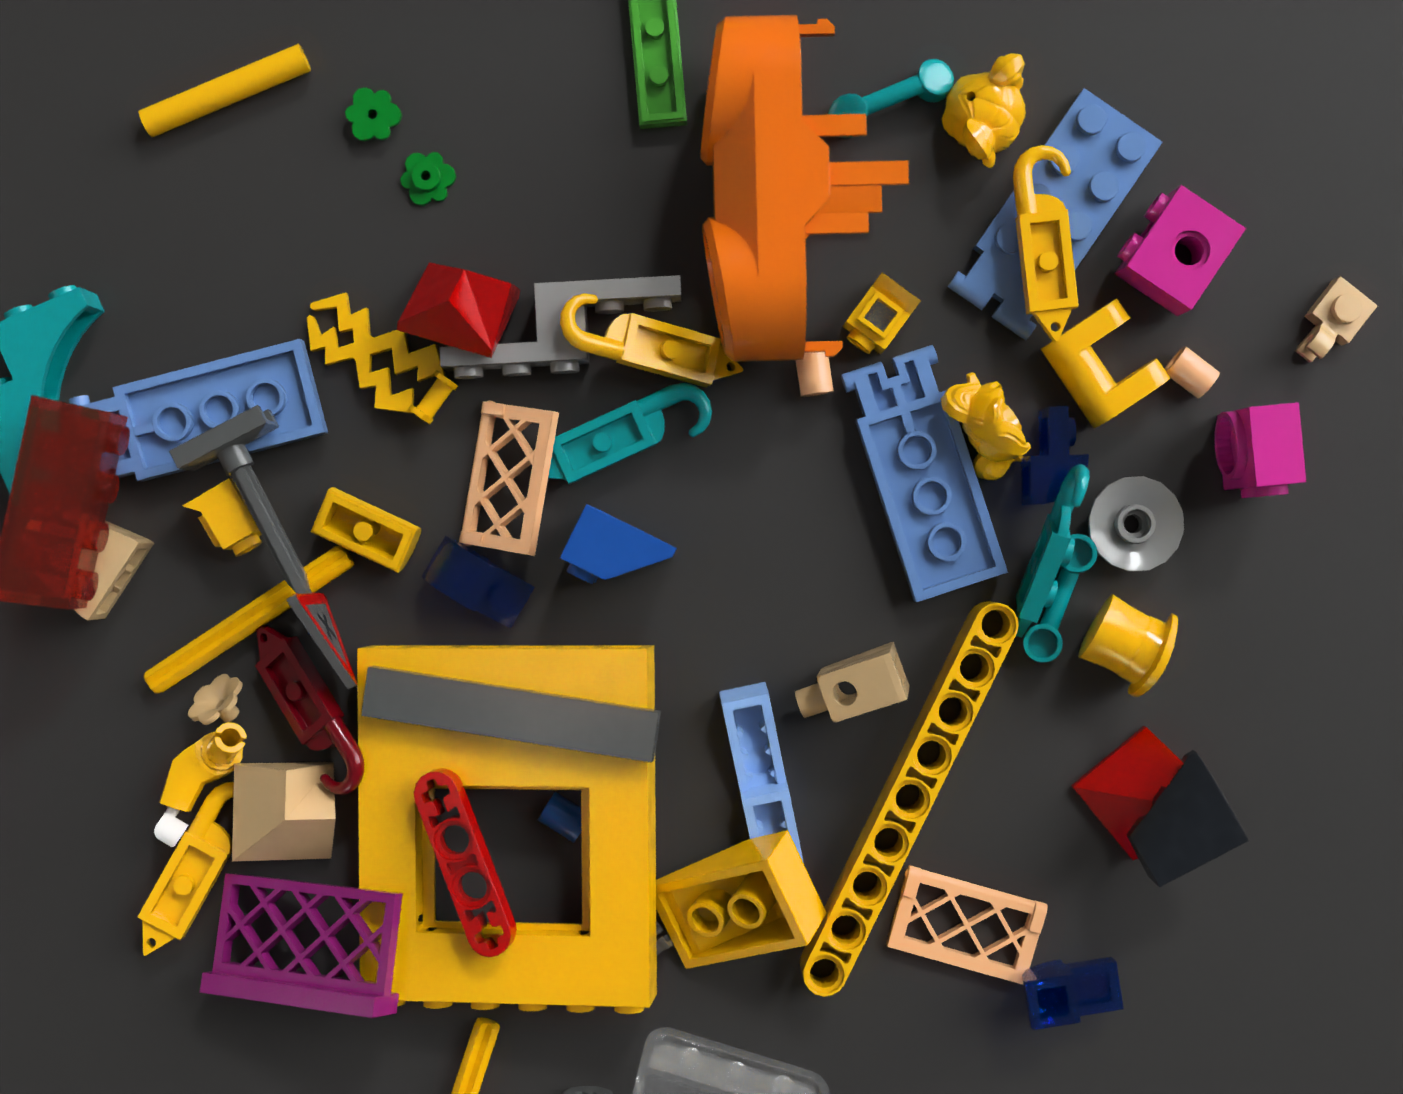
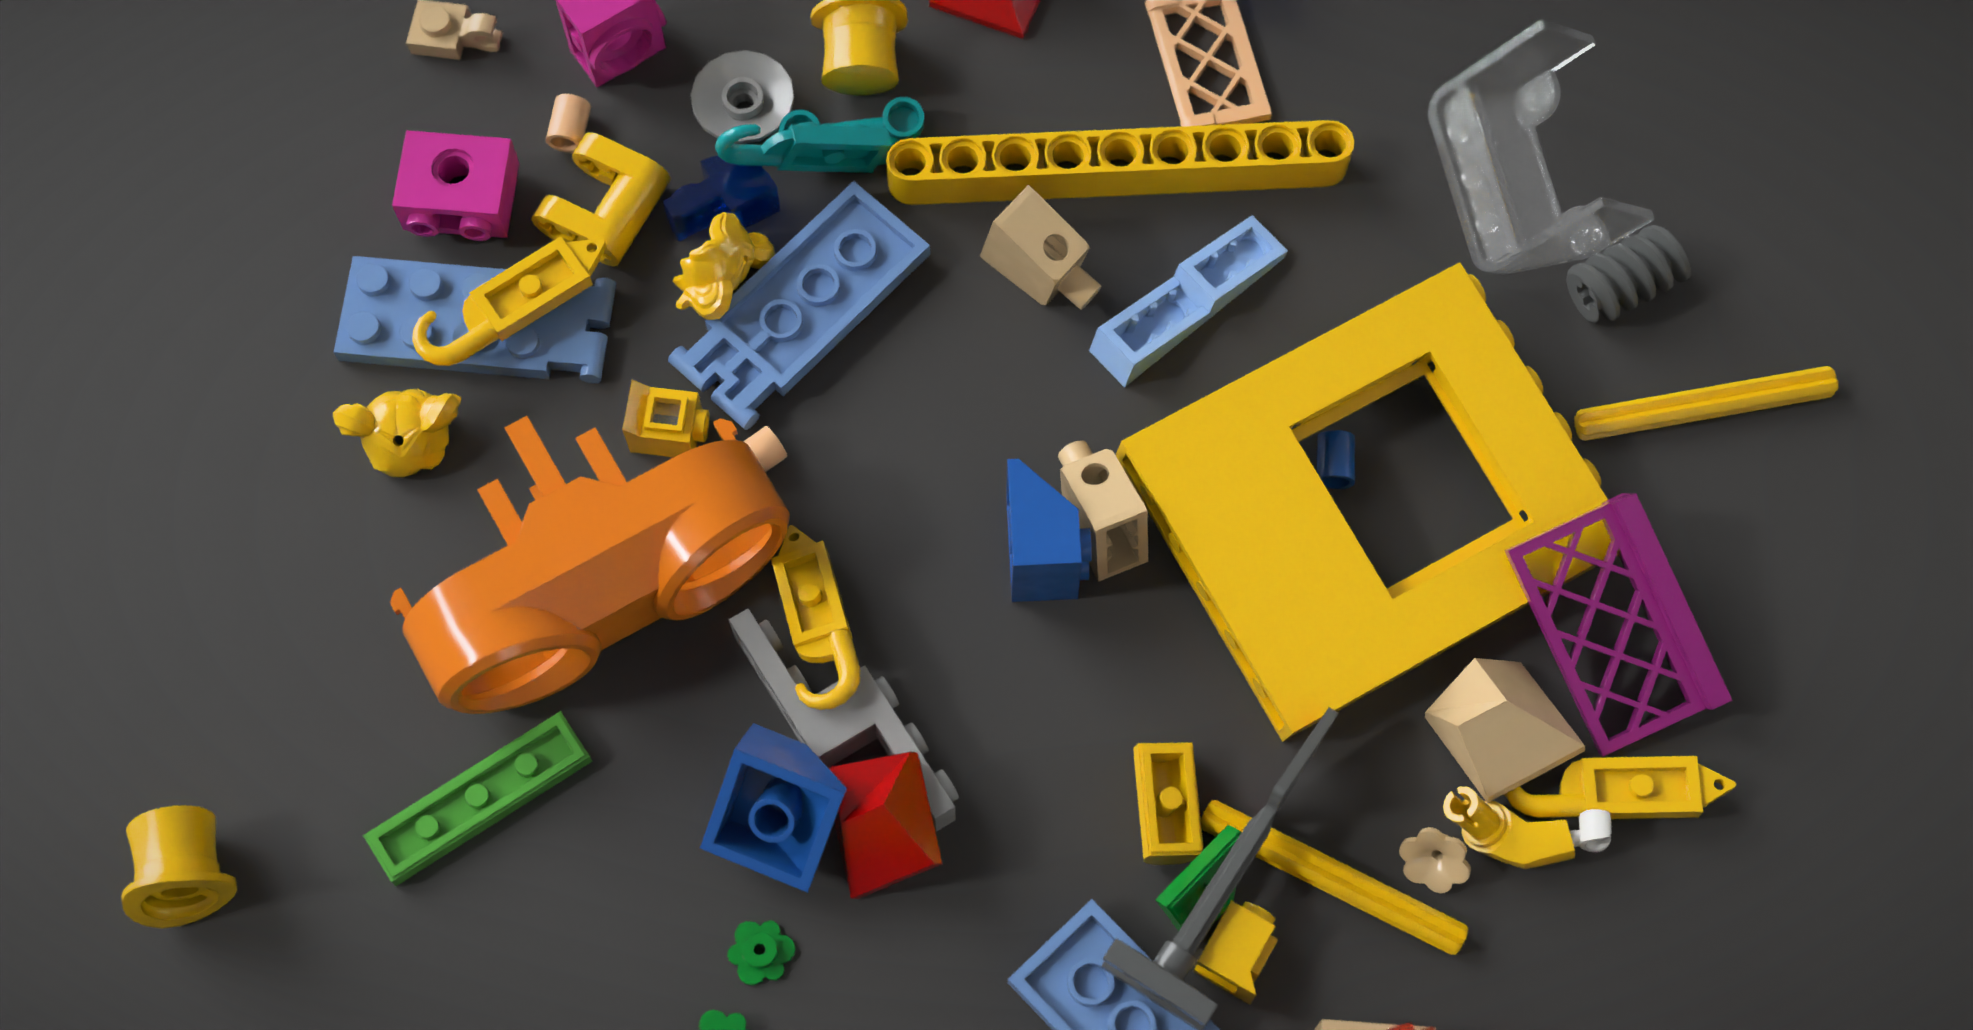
camera: 115 degrees left, 20 degrees down
dark red plate [255,625,364,795] -> none
yellow piece [307,292,458,424] -> none
dark grey tile [361,666,661,763] -> none
red beam [414,768,517,957] -> none
clear blue brick [422,536,535,629] -> none
light nougat window [459,400,559,556] -> none
teal plate [548,383,712,484] -> none
yellow slope [656,830,827,969] -> none
teal bar [827,59,954,139] -> none
none -> blue slope [700,723,847,893]
none -> tan torso [1058,440,1148,582]
none -> green tile [1155,824,1241,931]

